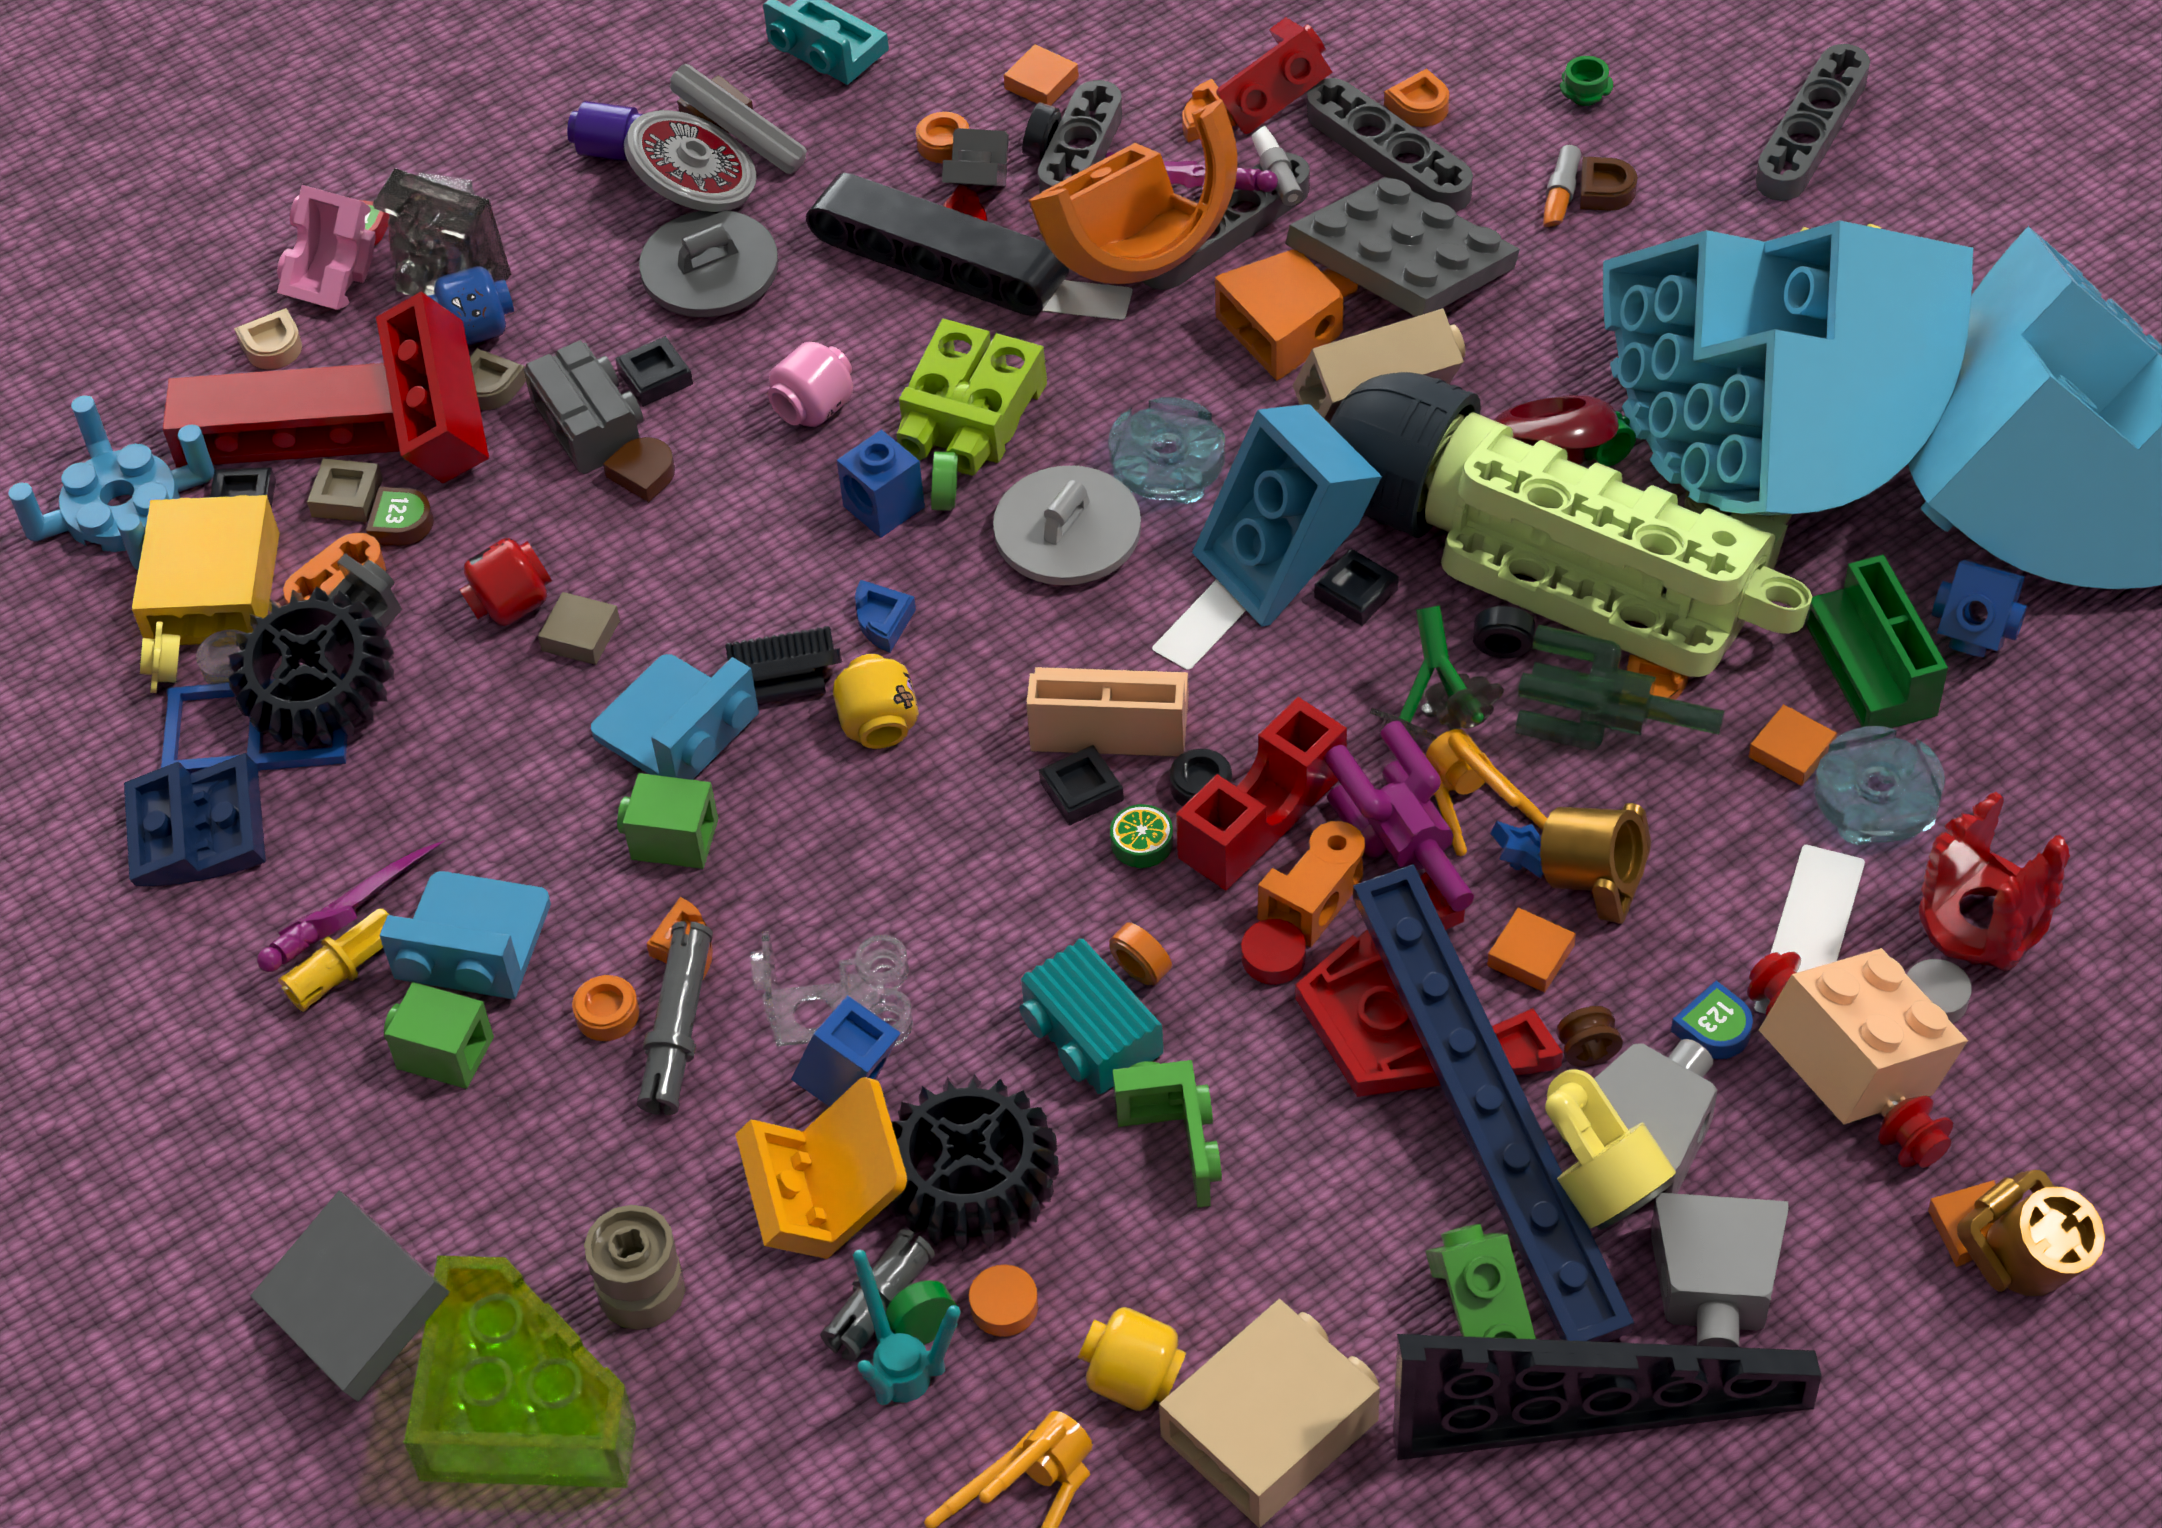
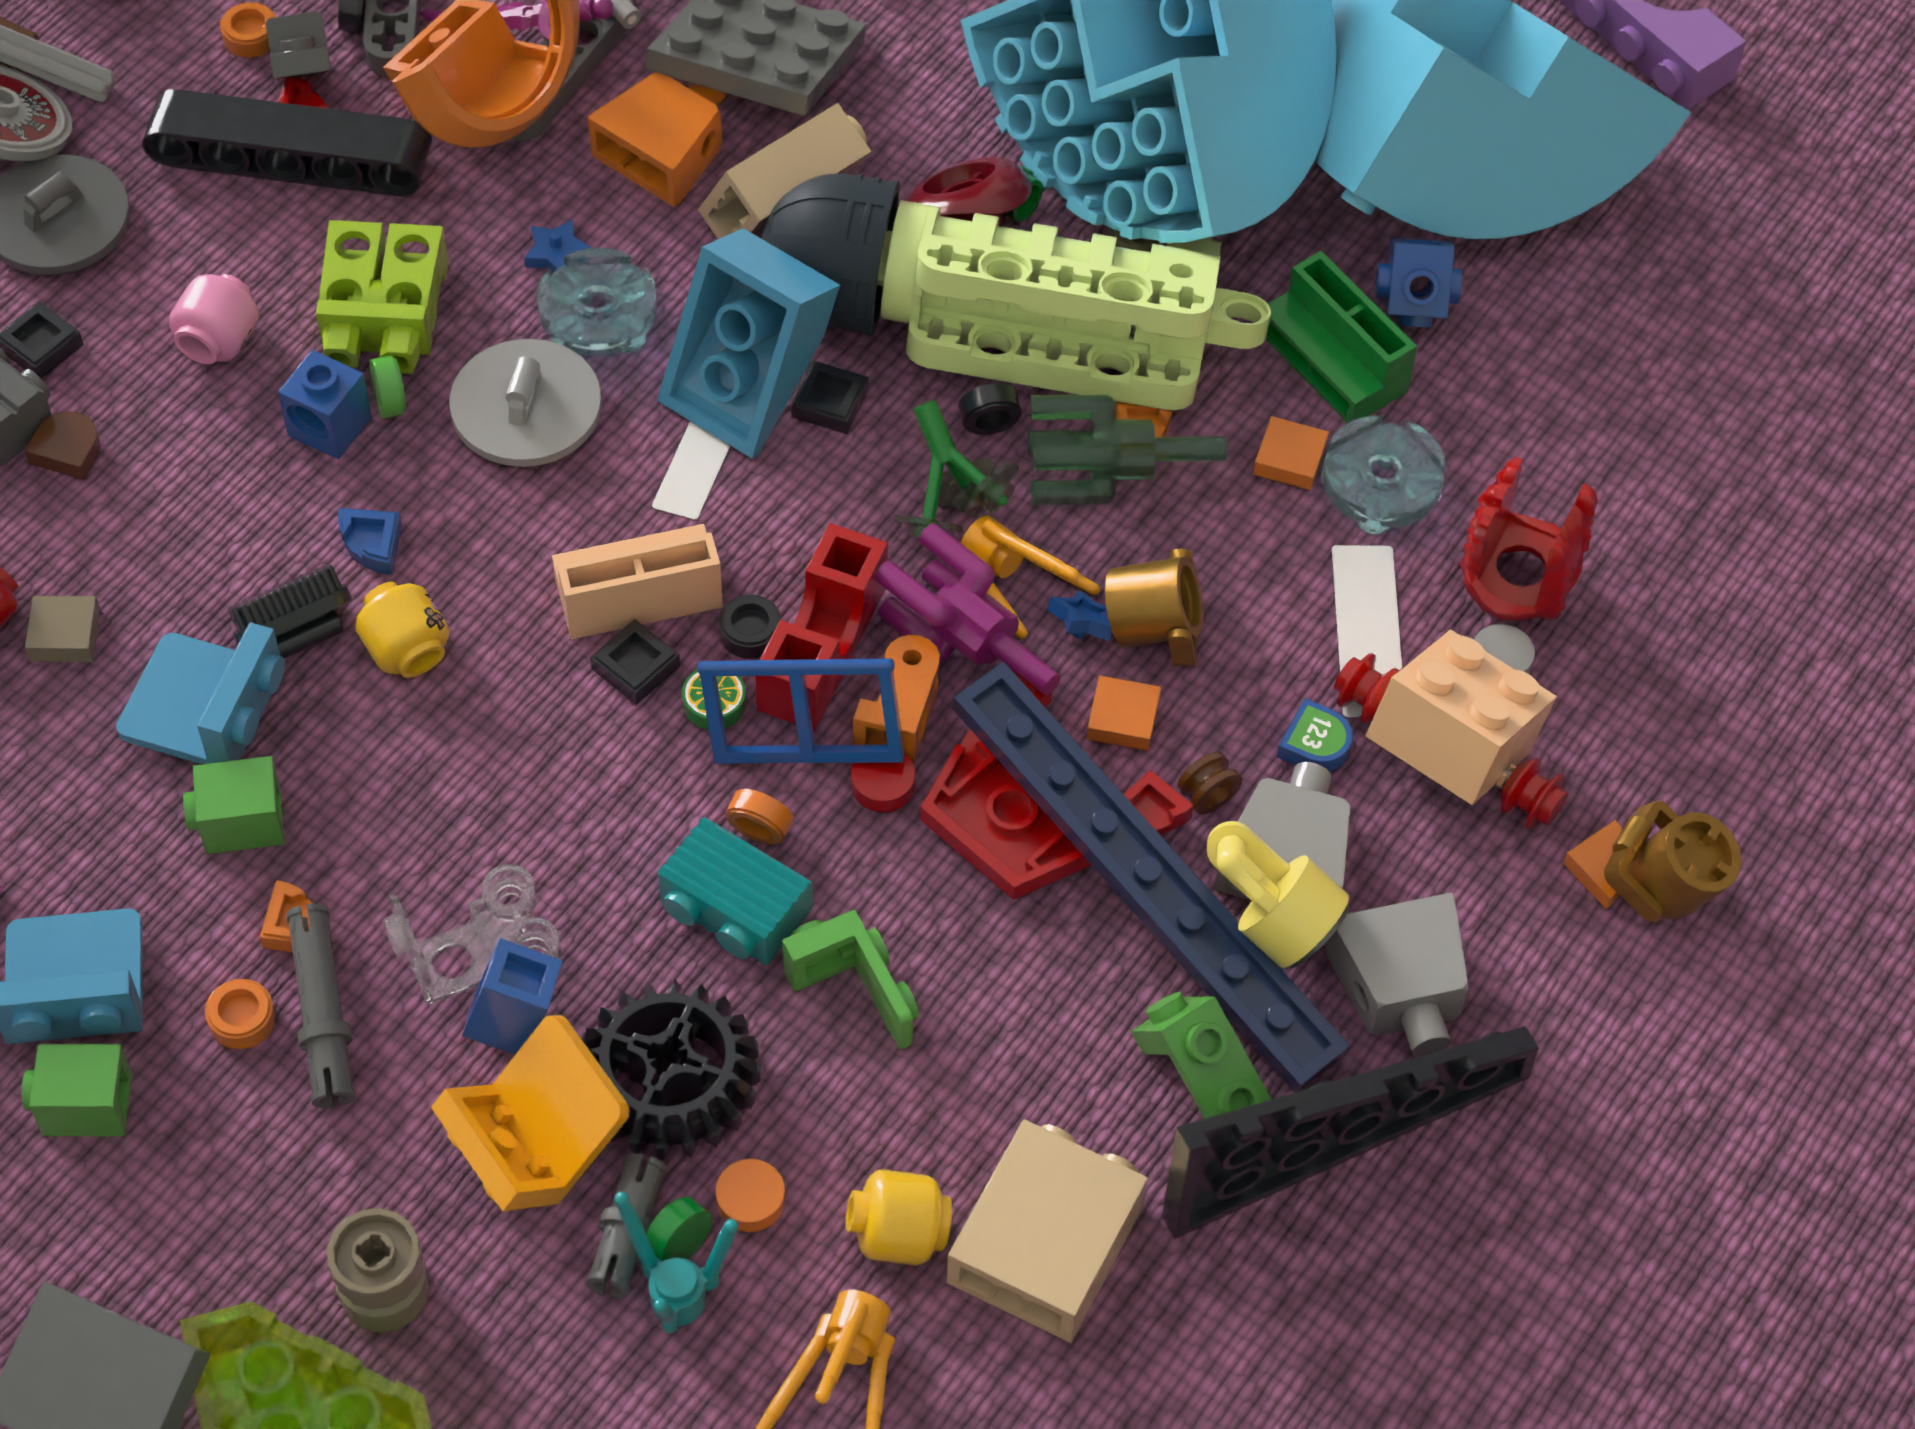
camera: 25 degrees left, 5 degrees up
white sticker [1042,280,1133,320] -> none
none -> blue piece [524,220,592,281]
none -> blue window [697,659,905,764]

